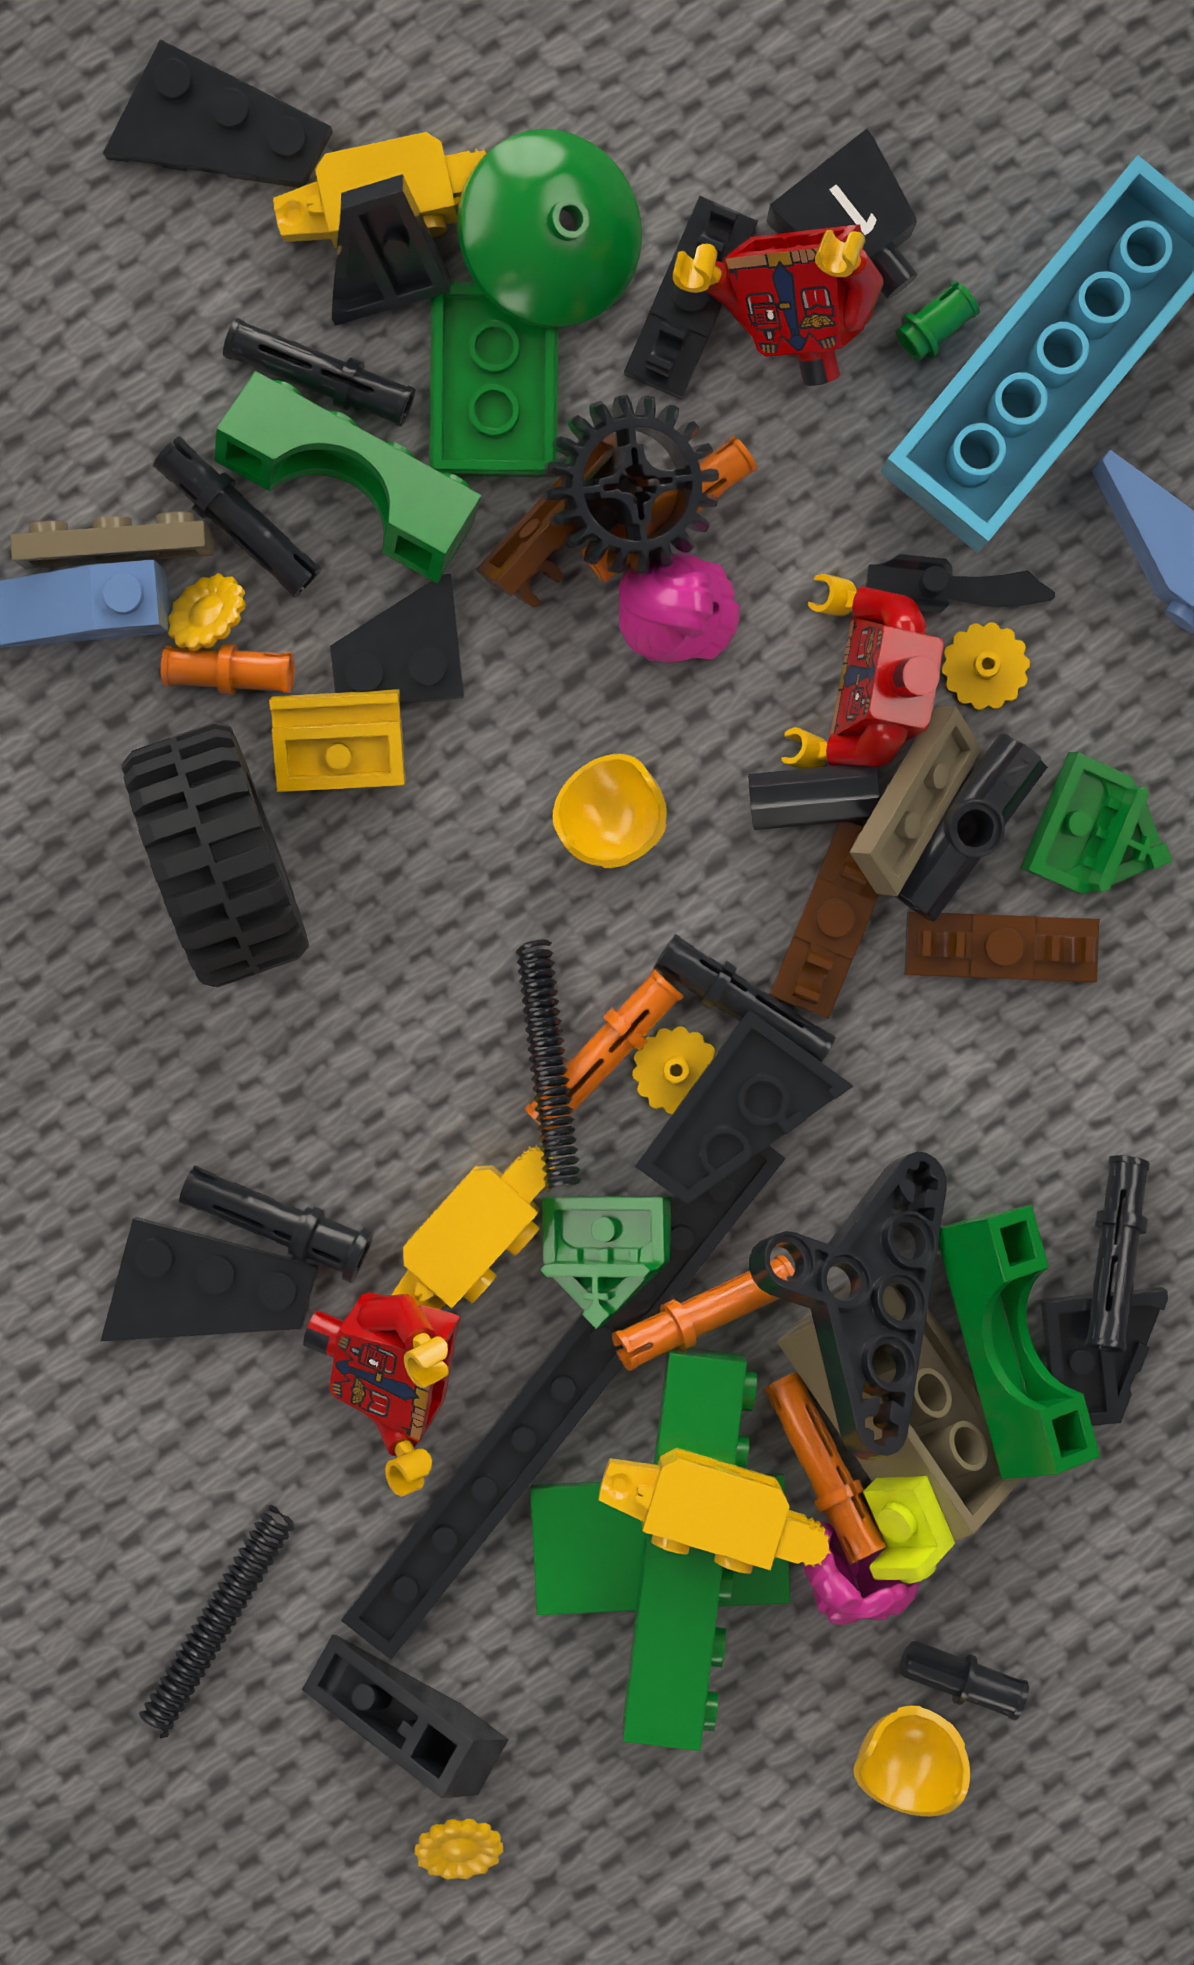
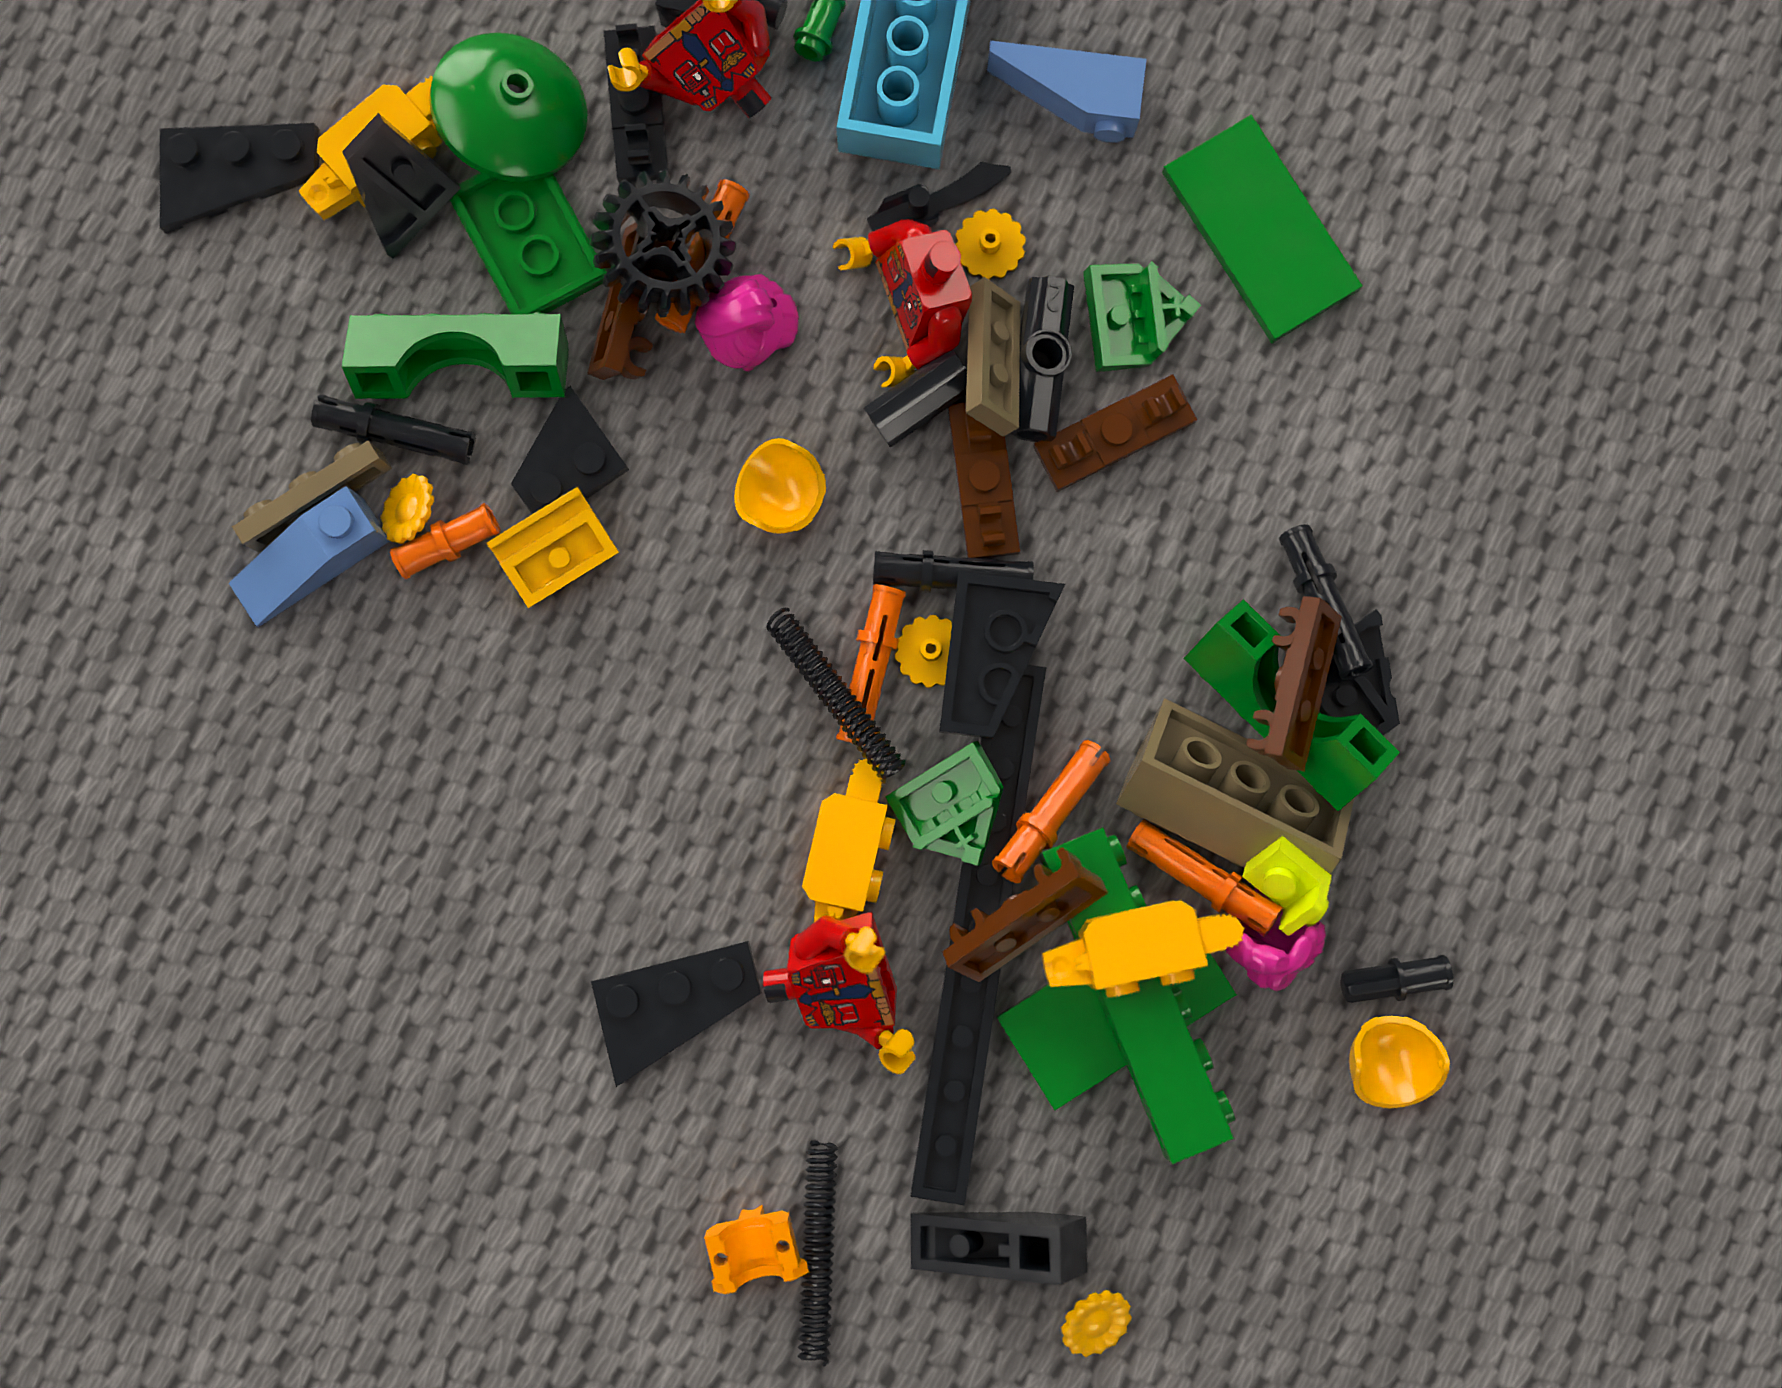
camera: 25 degrees left, 5 degrees down
black tyre [122,722,309,988] -> none
black pin [179,1165,374,1283] -> none
black pin [223,318,416,427] -> none
black beam [749,1151,947,1460] -> none
none -> light orange piece [704,1205,809,1294]
none -> reddish brown plate [942,847,1108,982]
none -> reddish brown plate [1246,596,1342,771]

